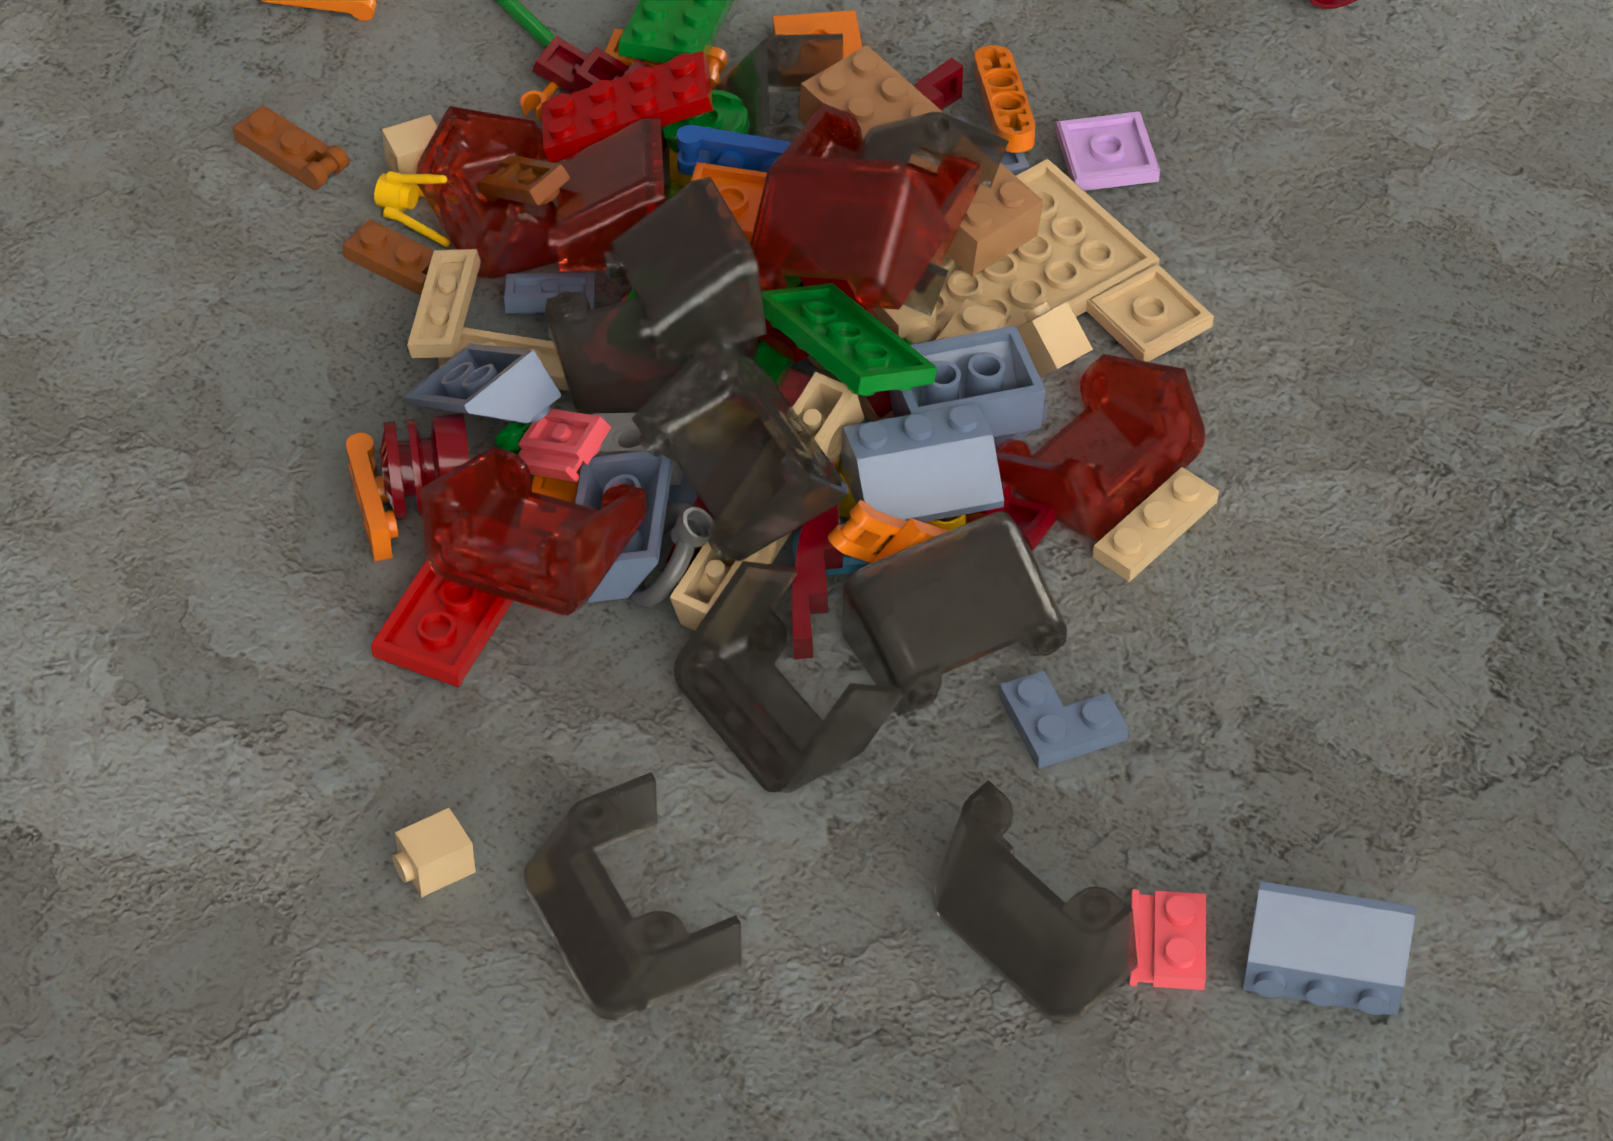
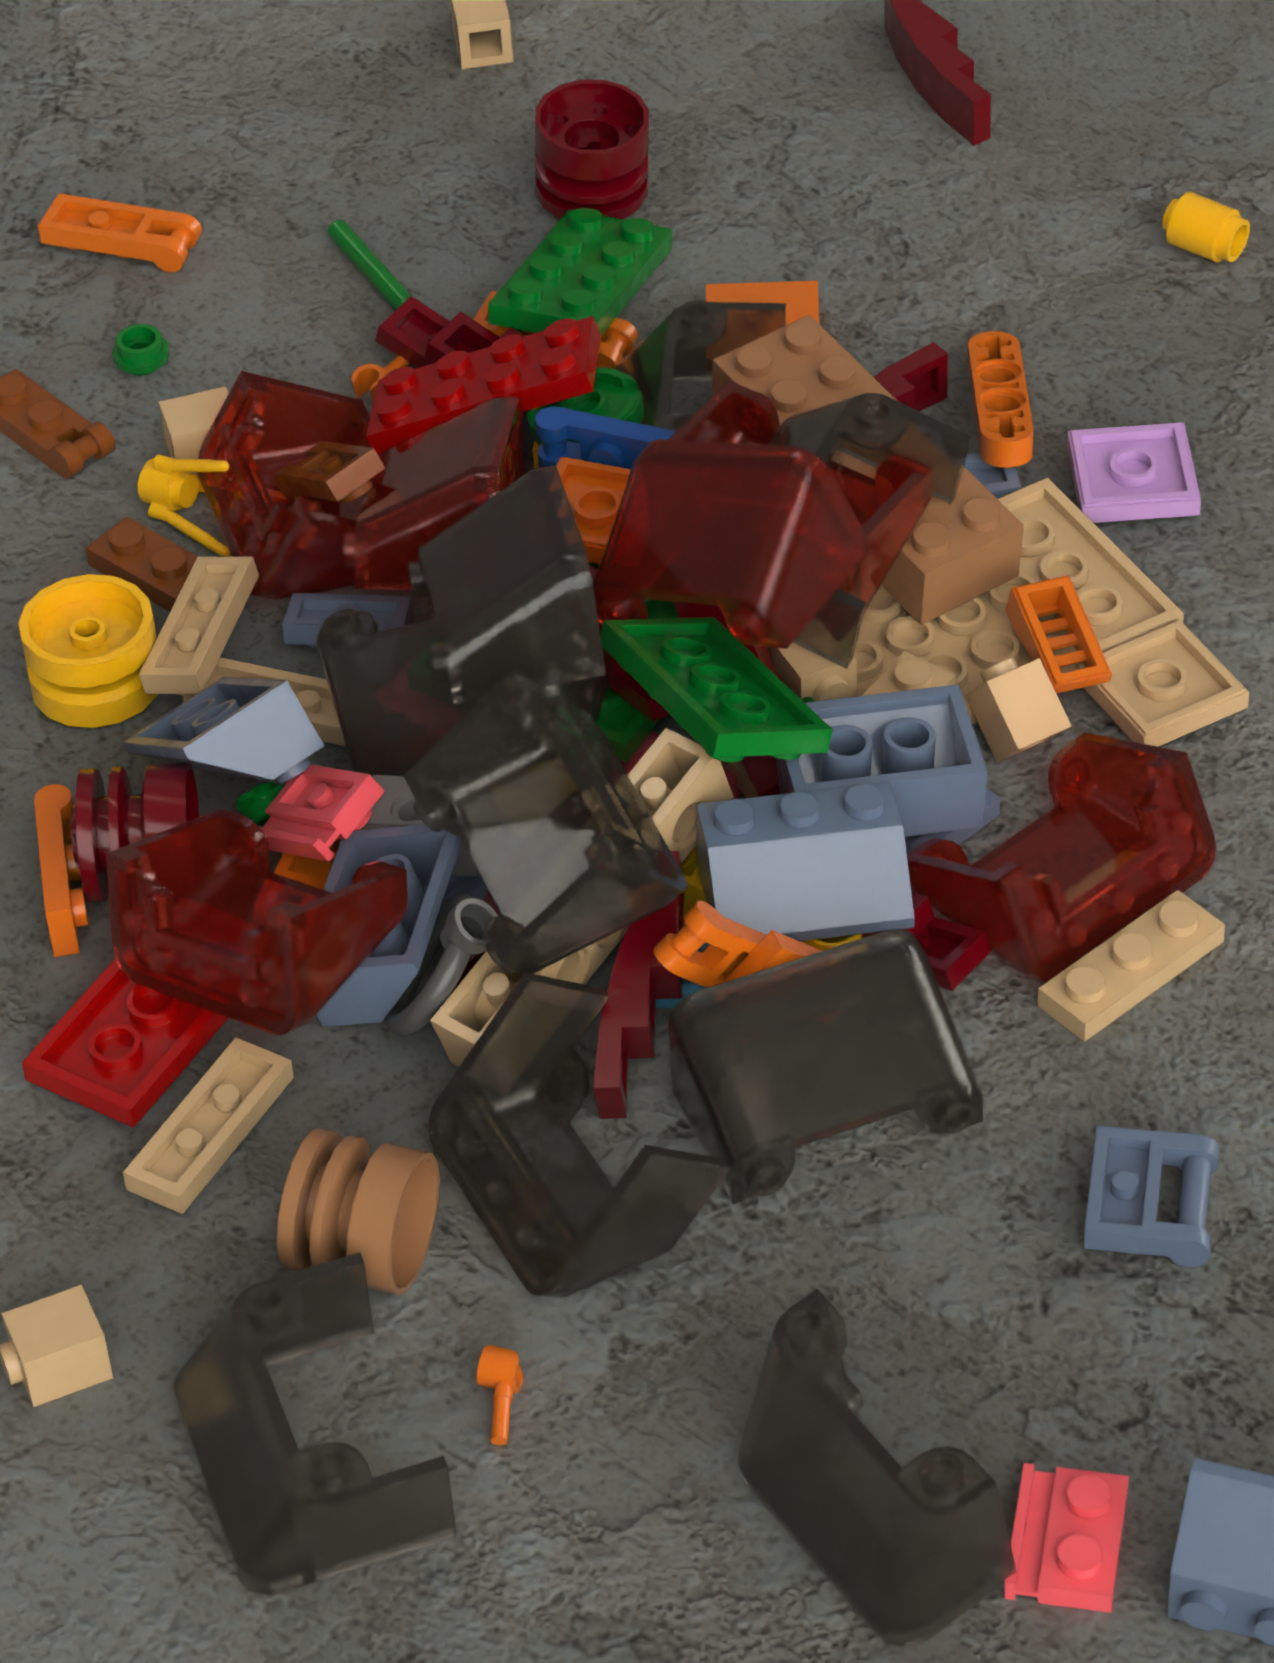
camera: 10 degrees right, 5 degrees down
sand blue plate [999,671,1129,769] -> none
none -> yellow wheel [18,574,158,728]
none -> green plate [112,324,169,375]
none -> tan plate [123,1037,294,1214]
none -> medium nougat wheel [277,1128,440,1295]
none -> orange hand [476,1345,523,1446]
none -> orange slope [1006,575,1112,694]
none -> sand blue plate [1084,1125,1220,1267]

